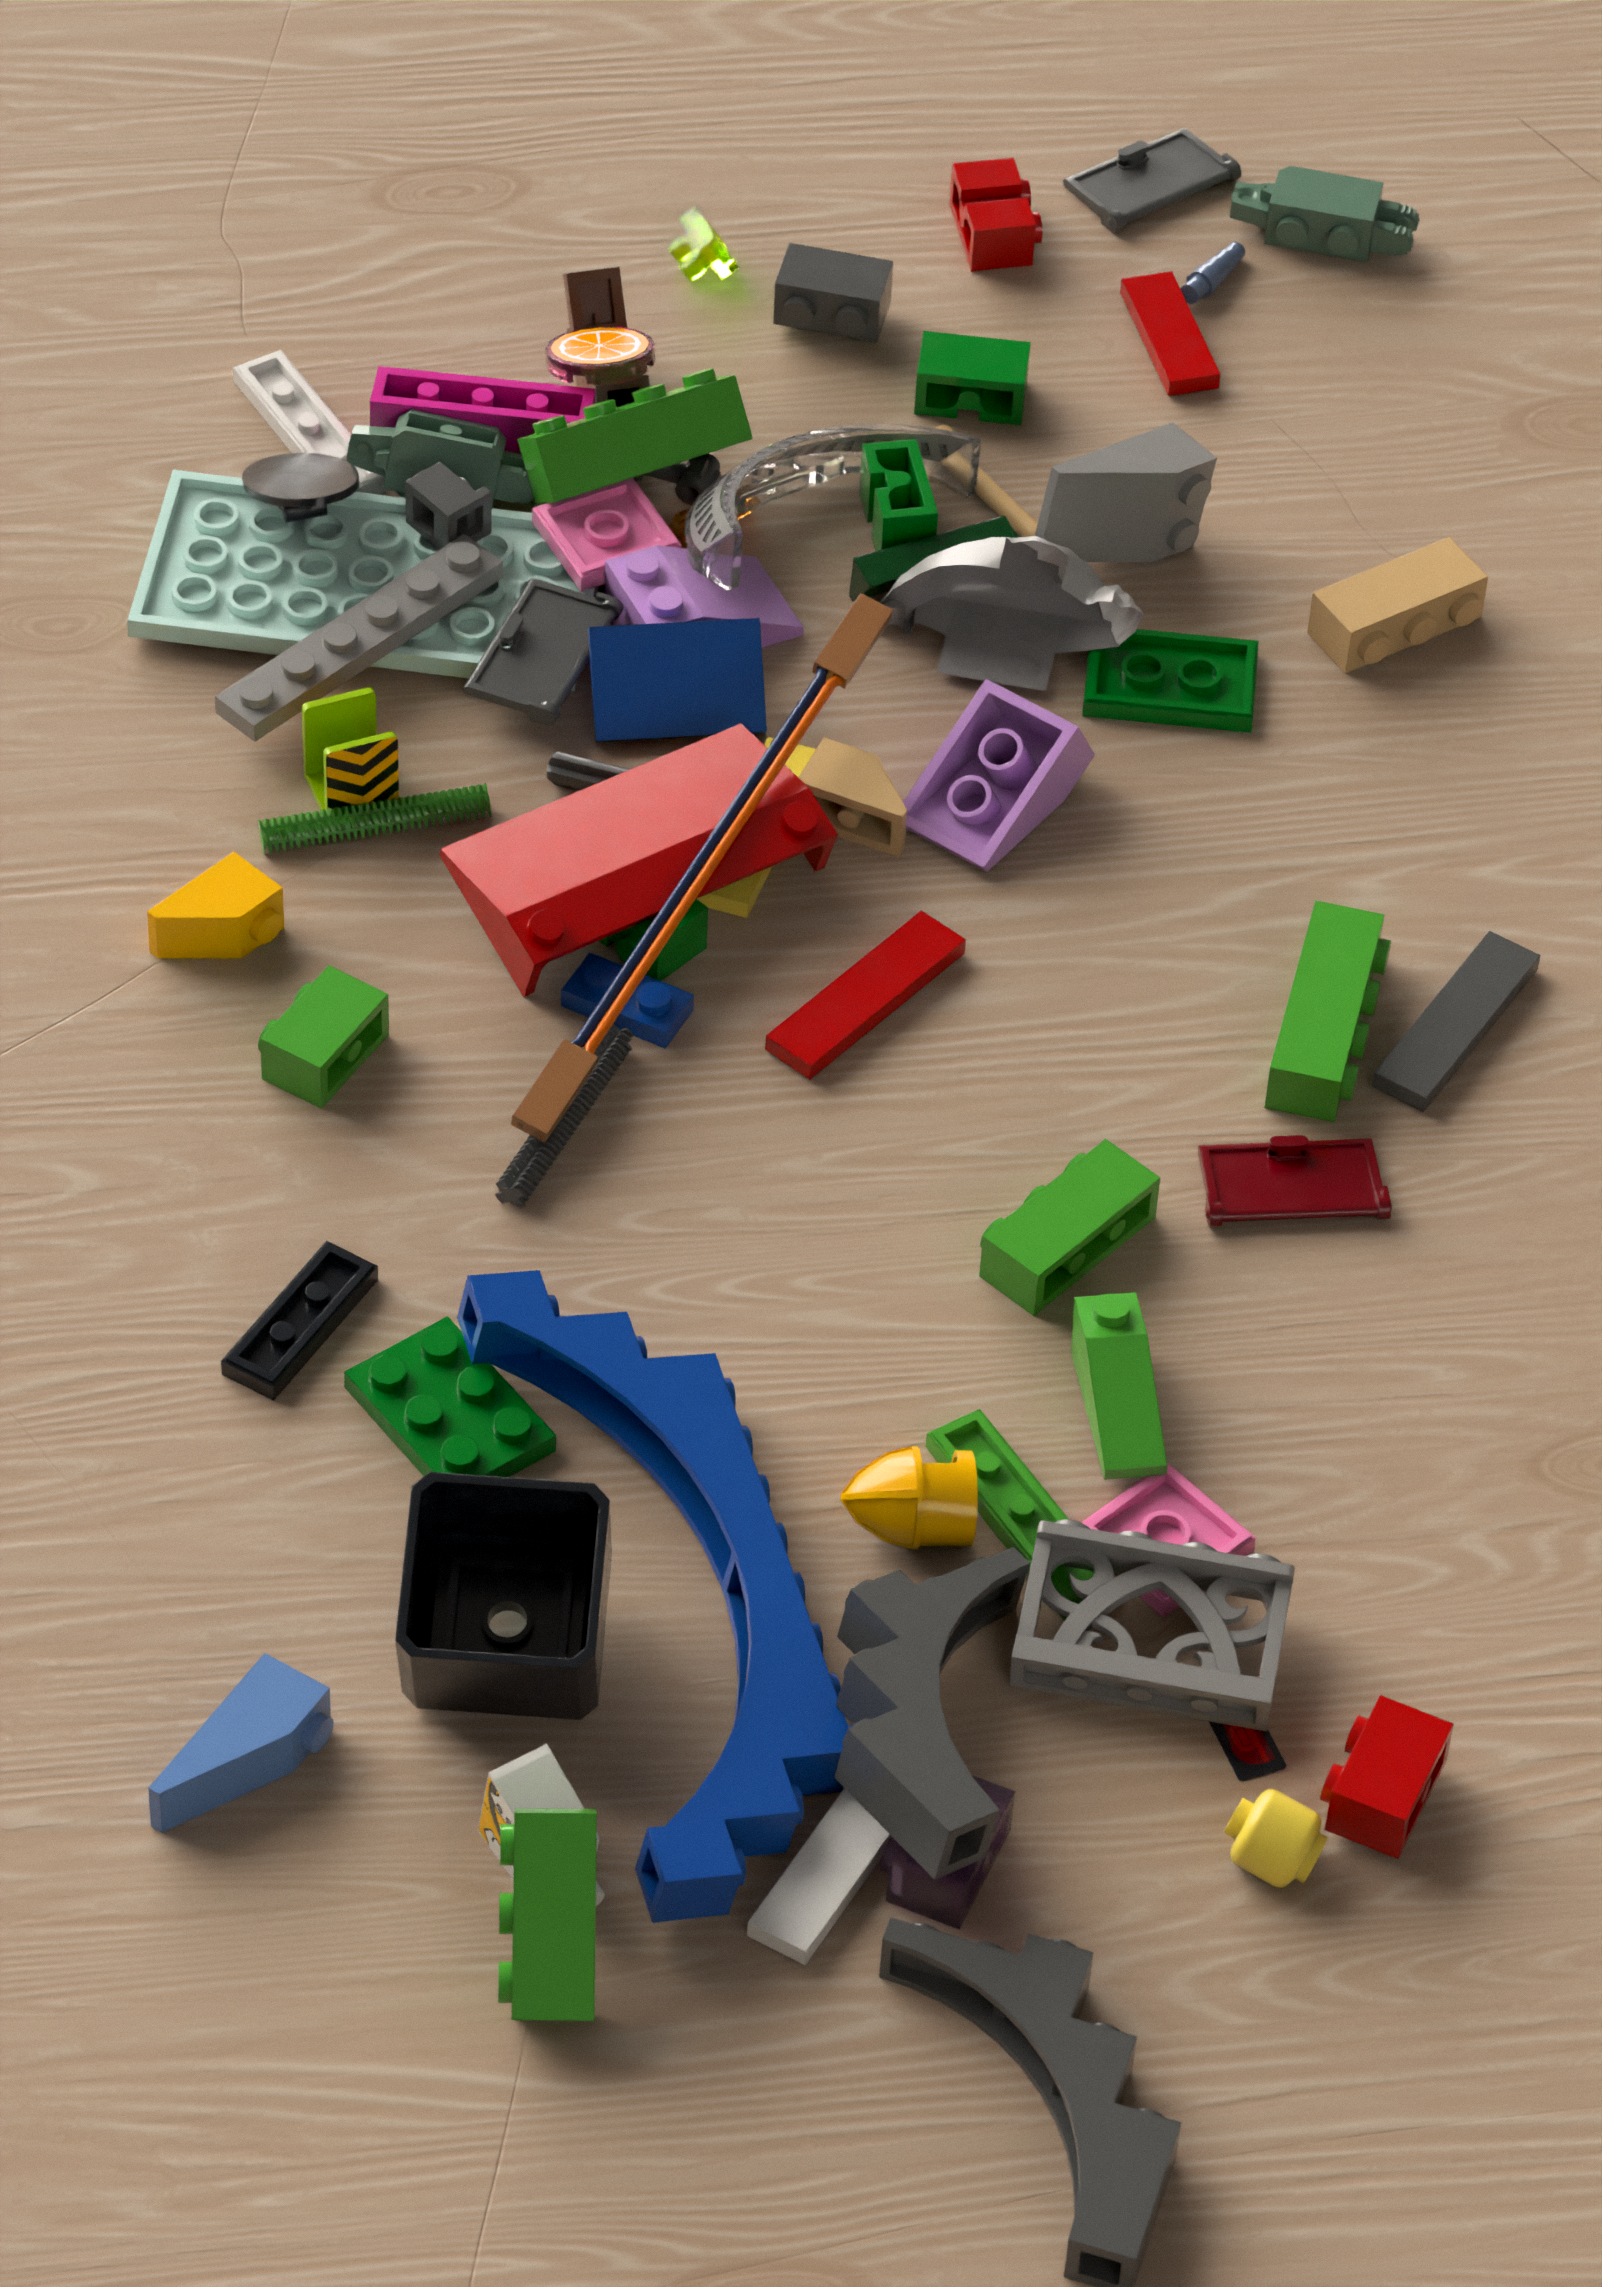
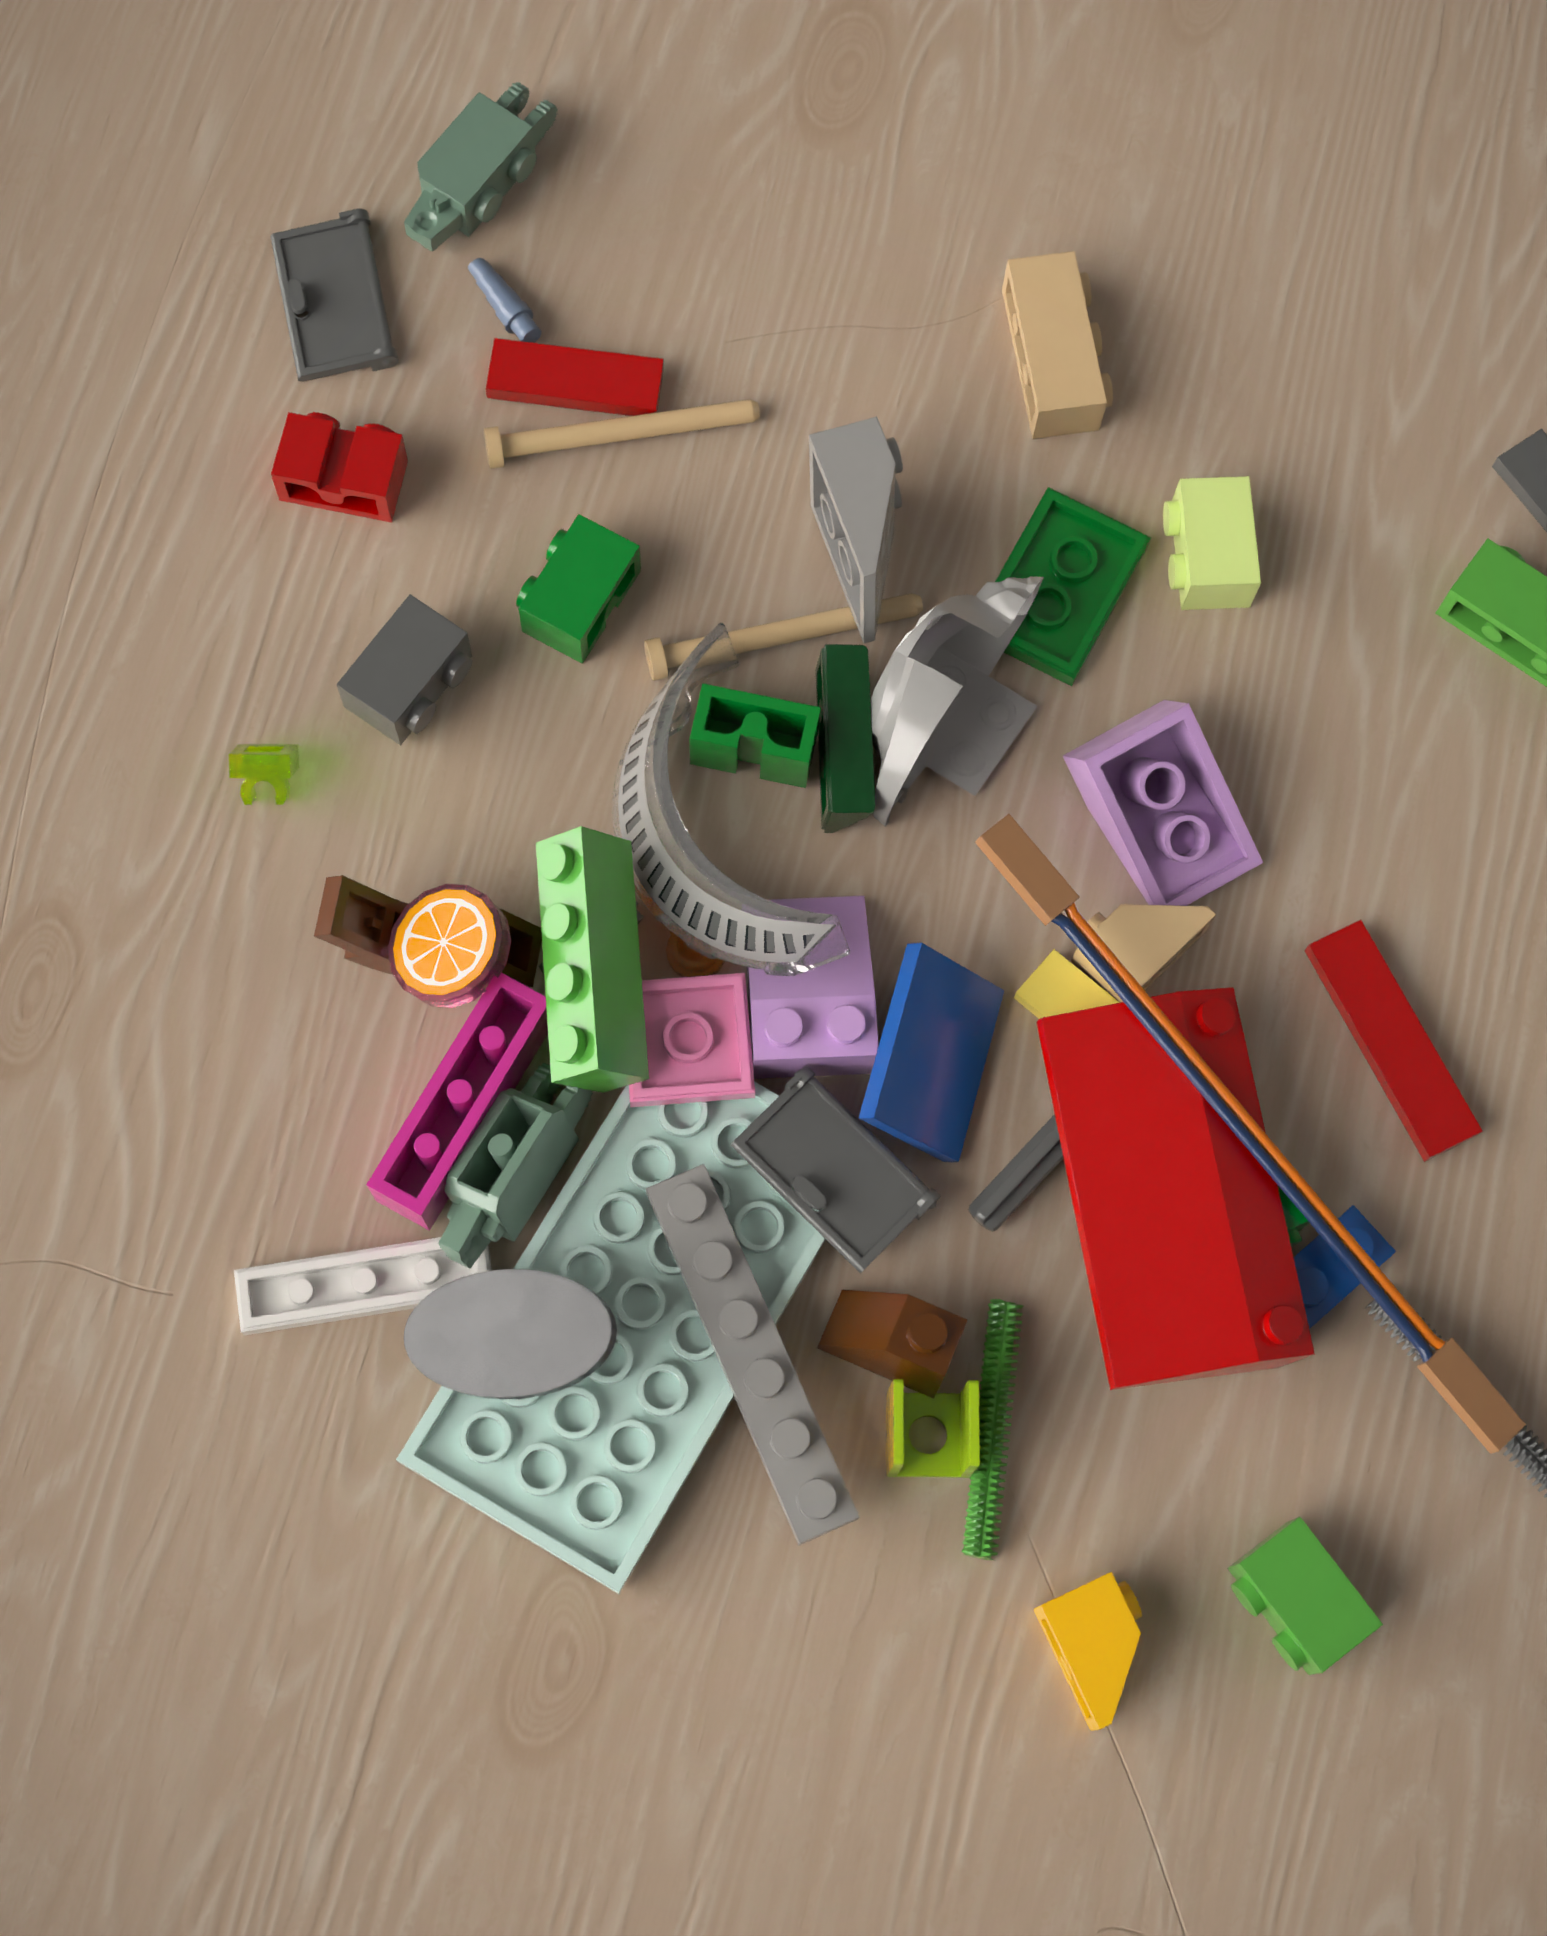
camera: 70 degrees left, 25 degrees up
dark grey brick [405,462,492,550] -> none
none -> tan bar [484,399,760,469]
none -> reddish brown slope [817,1289,968,1399]
none -> yellowish green brick [1163,476,1261,610]

